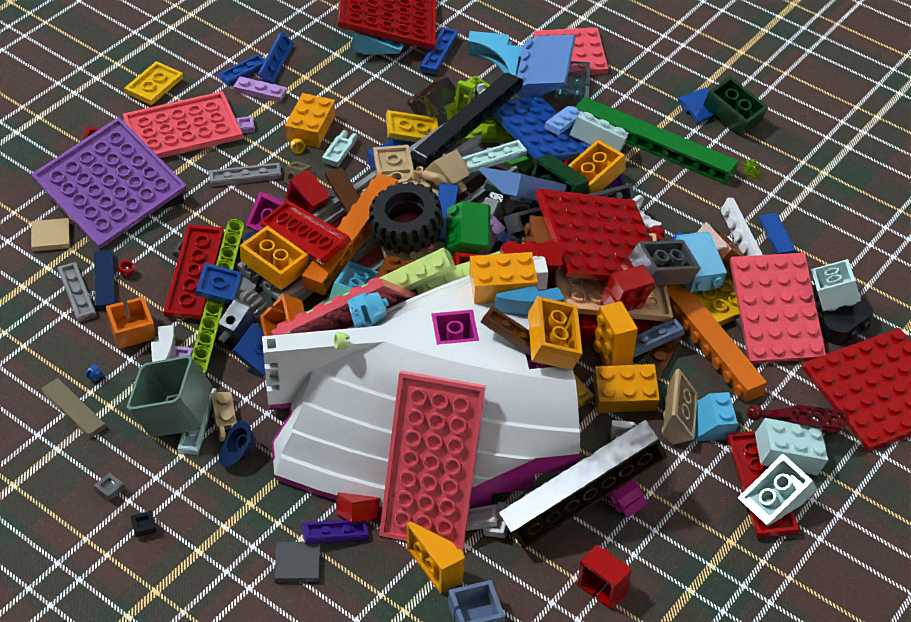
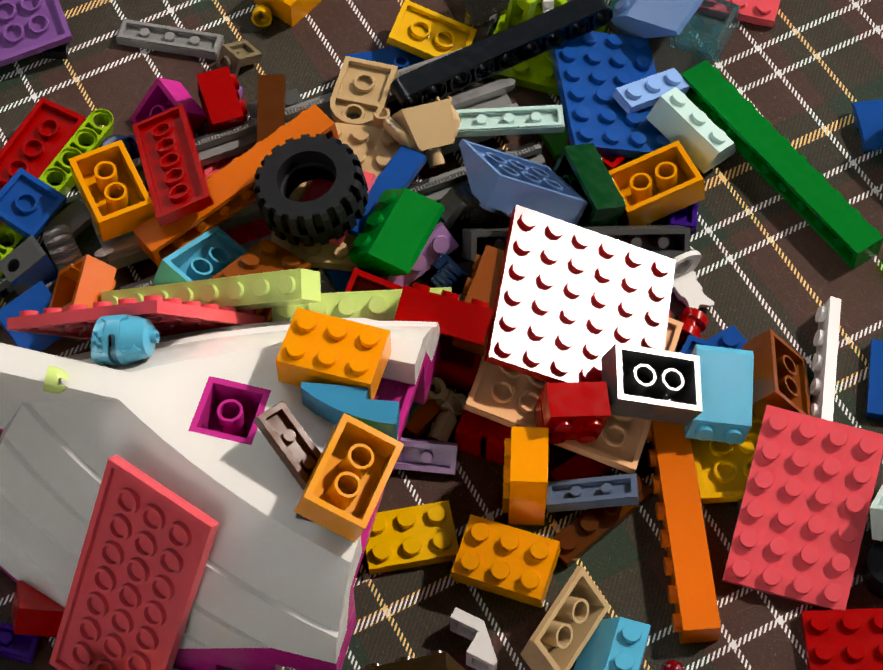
camera: 25 degrees right, 10 degrees up
light aqua hinge [322,130,358,167] -> none

